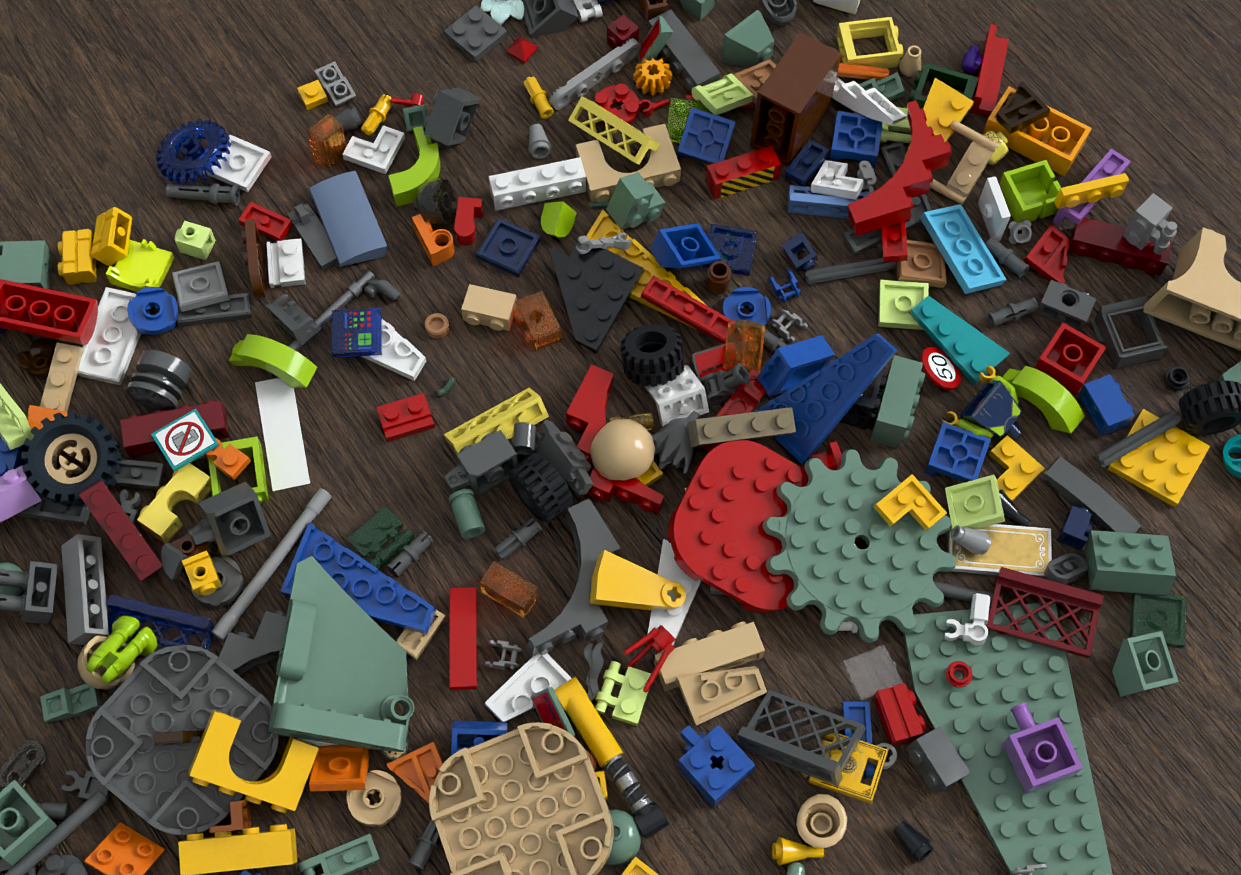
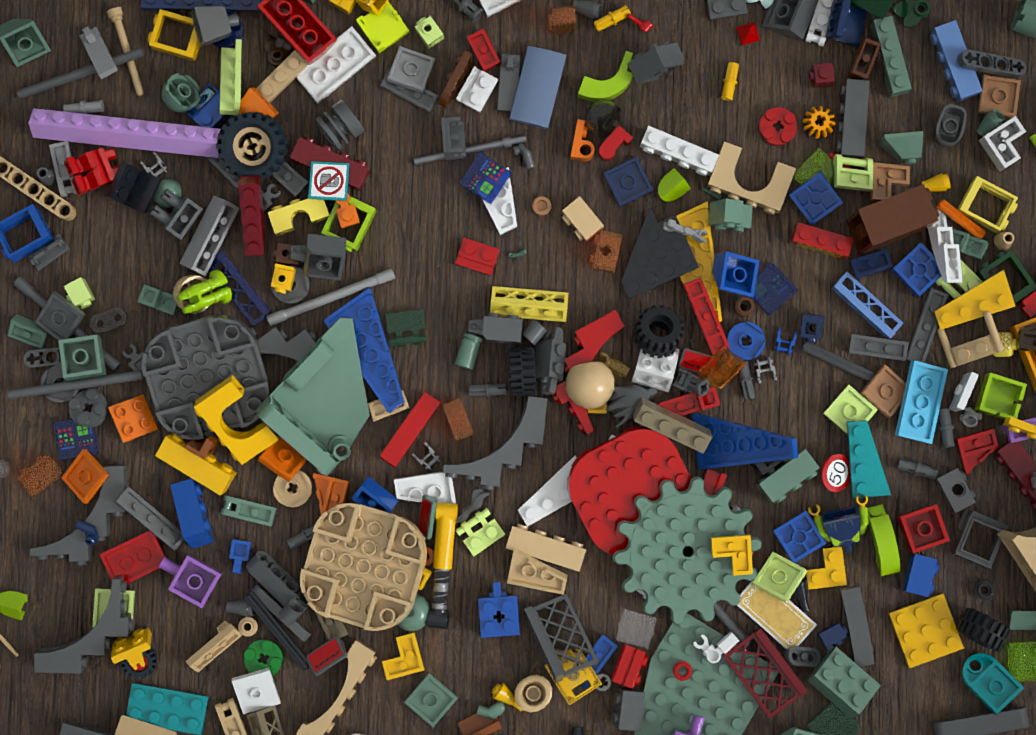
camera: 40 degrees right, 20 degrees up
blue plate [127,287,179,335] -> none
dark brown tile [154,730,204,745] -> none
dark grey tile [161,543,187,580] -> none
lime arch [228,334,317,388] -> none
white sticker [255,378,310,491] -> none
white plate [342,126,405,174] -> none
dark grey pin [386,530,434,578] -> none
sand green slope [403,104,428,132] -> none
light grey cone [528,124,551,159] -> none
light grey piece [549,38,641,110] -> none
light yellow fence [568,96,660,165] -> none
yellow piece [590,550,686,611] -> none
red plant [623,625,676,693] -> none
sand green slope [638,16,673,64] -> none
red hand [639,98,670,117] -> none
blue window [757,335,835,397] -> none
white plate [811,160,863,200] -> none
red arch [848,101,952,236] -> none
light grey piece [857,161,877,193] -> none
red plate [882,221,908,262] -> none
light grey cone [951,525,991,555] -> none
dark grey axle [1095,411,1181,467] -> none

